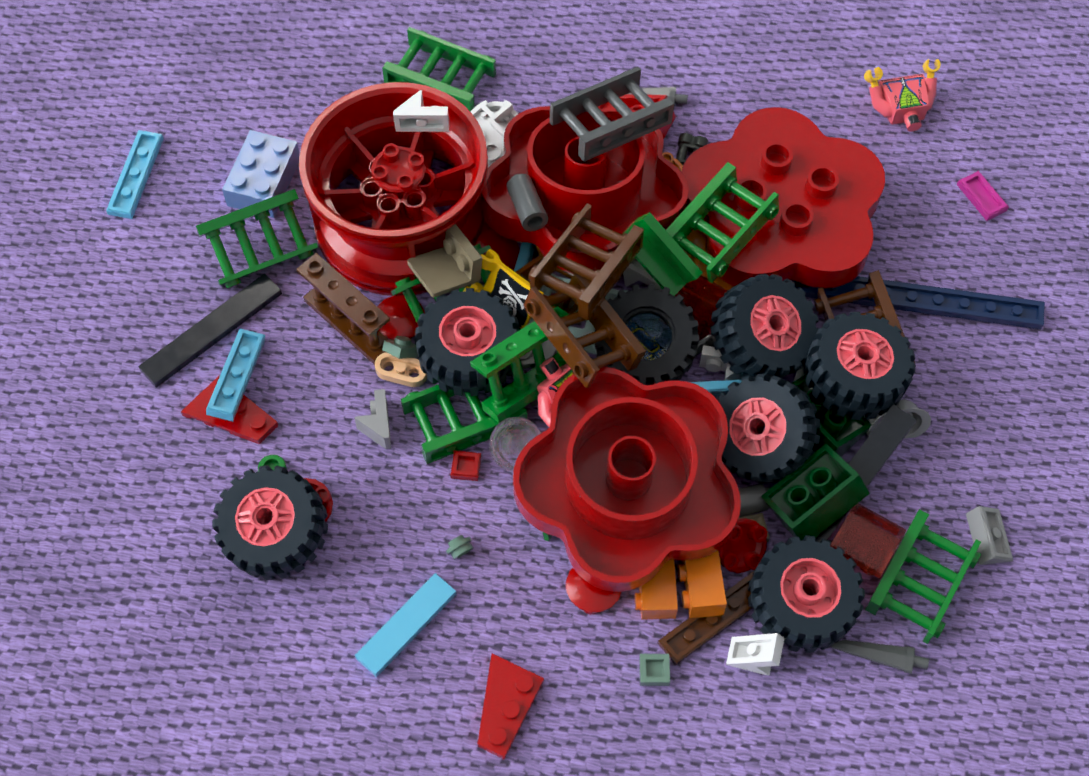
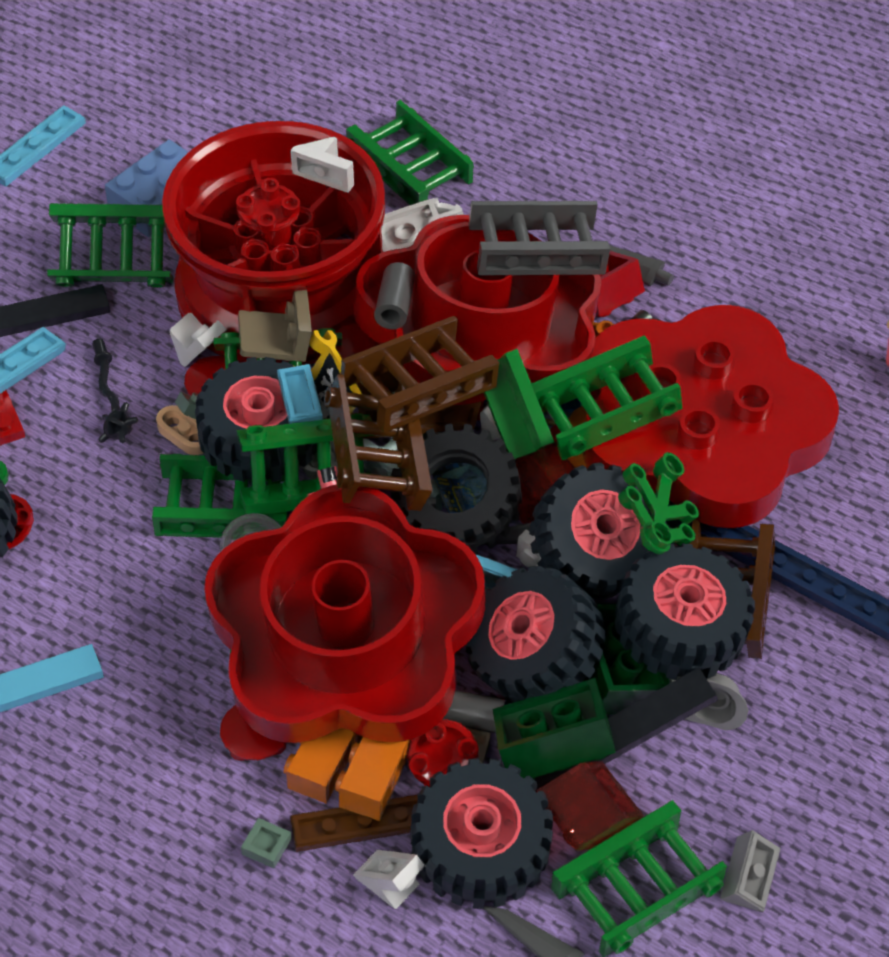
camera: 25 degrees right, 10 degrees down
reddish brown fence [296,253,390,365] -> none
light grey slope [354,389,391,449] -> none
sand green plate [446,535,473,560] -> none
red tile [450,450,482,481] -> none
red wing [477,653,544,760] -> none
none -> black piece [92,339,138,443]
none -> white slope [170,313,226,367]
none -> medium azure tile [277,364,323,424]
none -> green plant [618,452,699,554]

